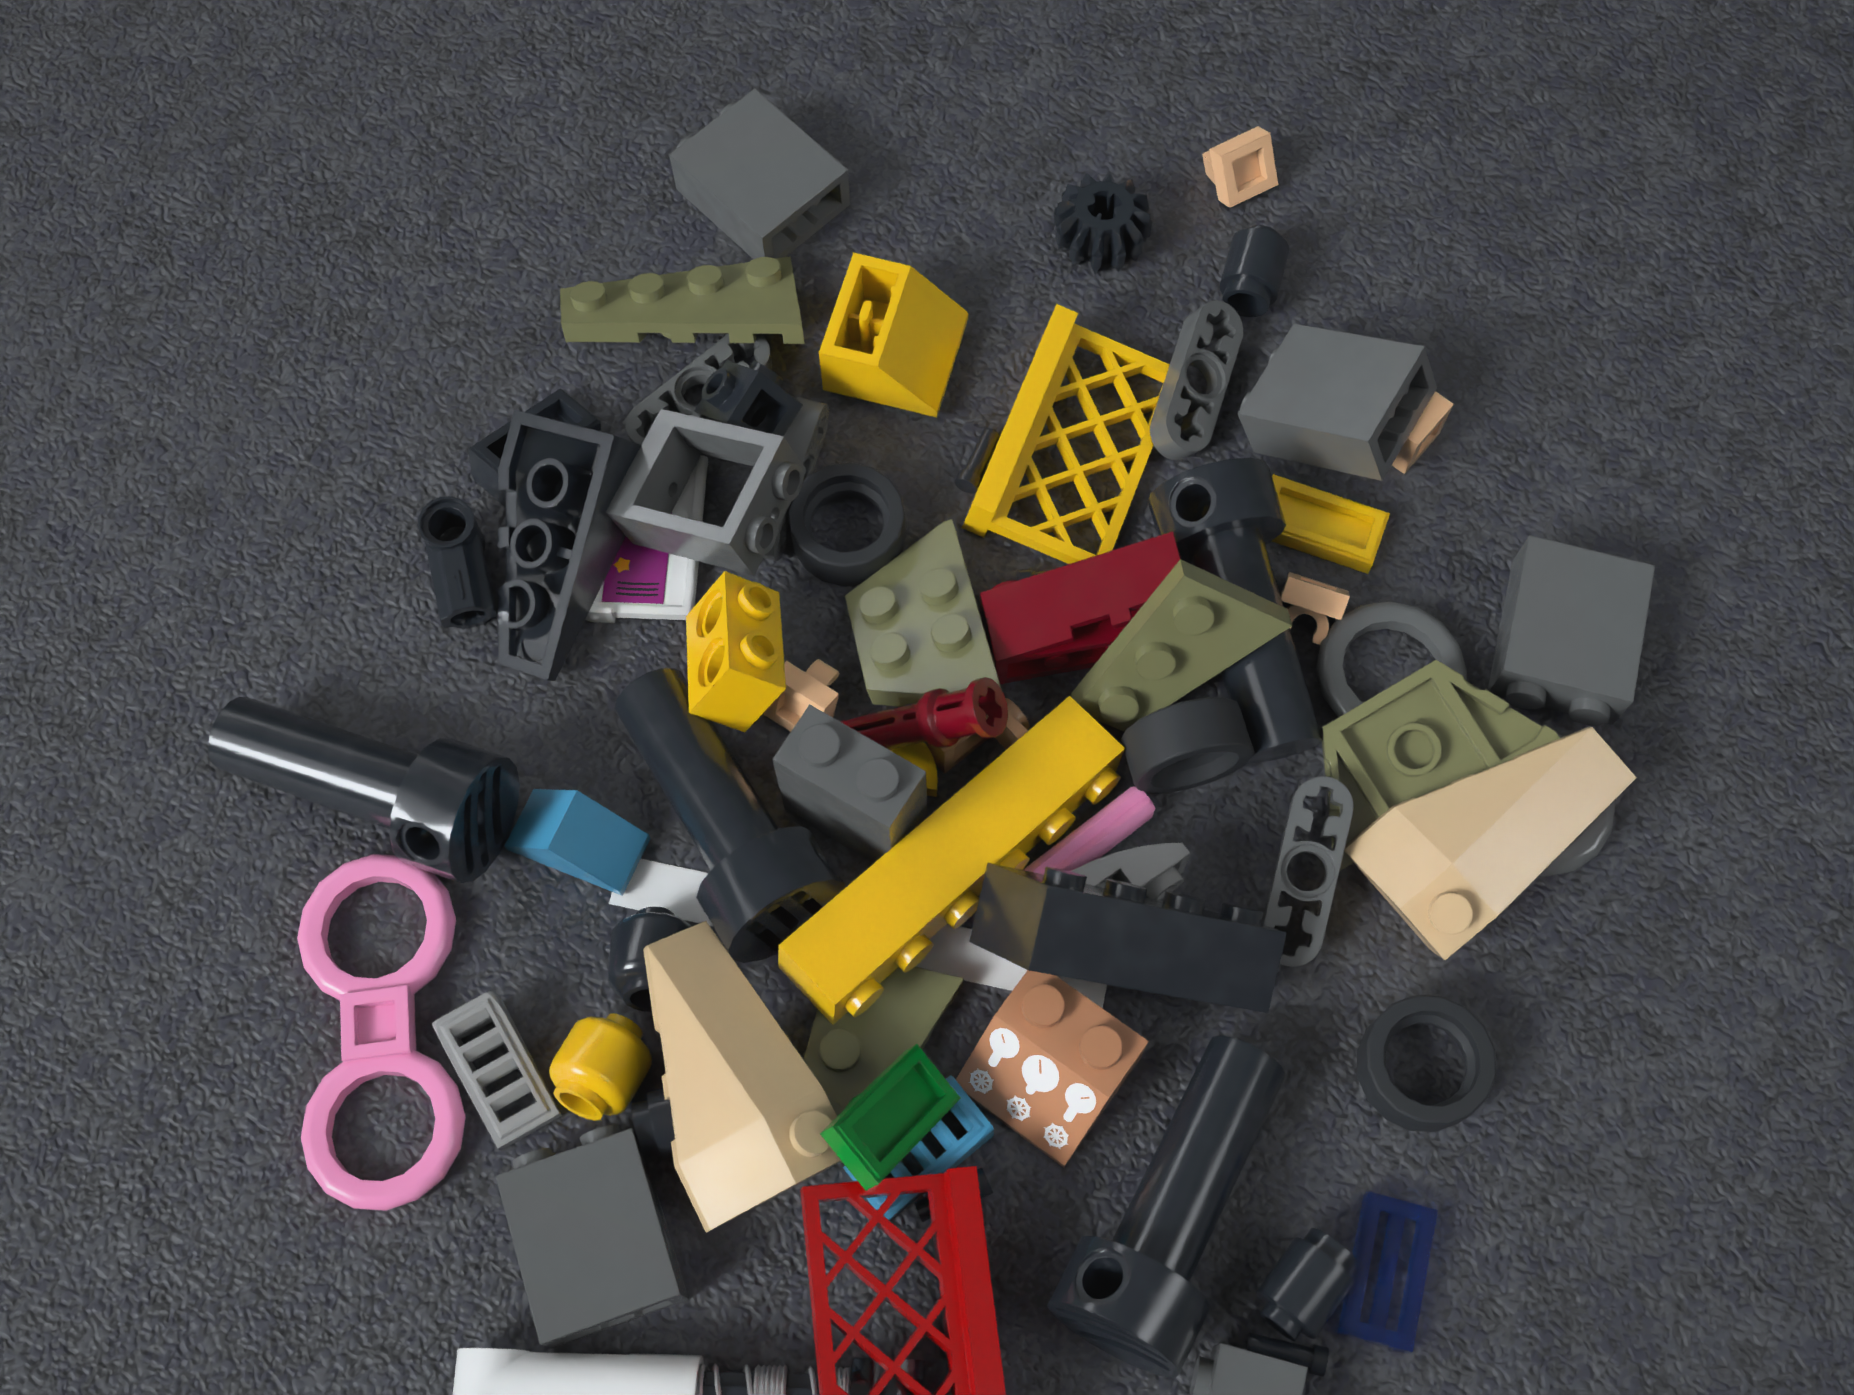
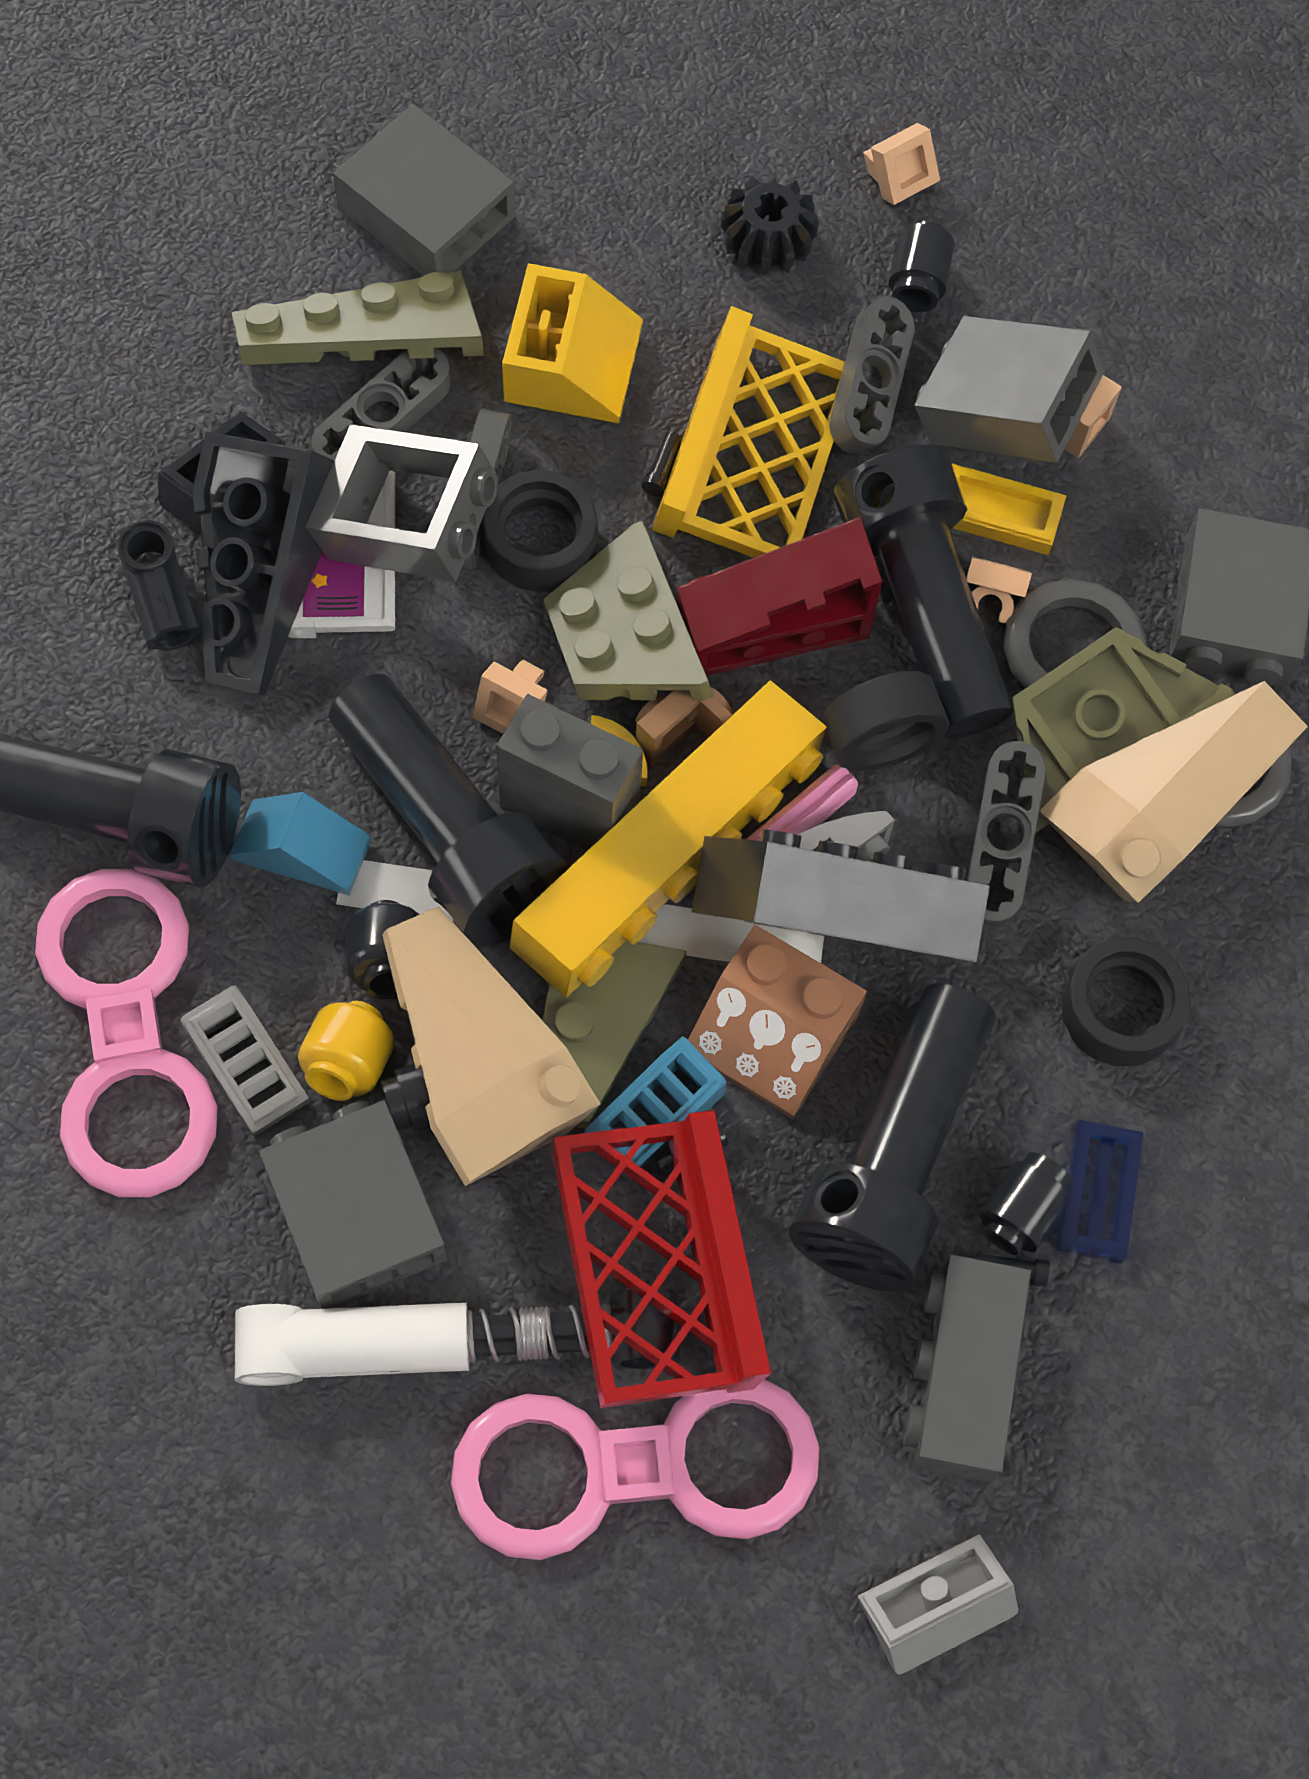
camera: 10 degrees left, 0 degrees up
yellow brick [686,571,786,732] -> none
black brick [694,360,803,436] -> none
green tile [820,1044,961,1191] -> none
dark red pin [840,677,1008,750] -> none
olive wing [1071,559,1293,732] -> none

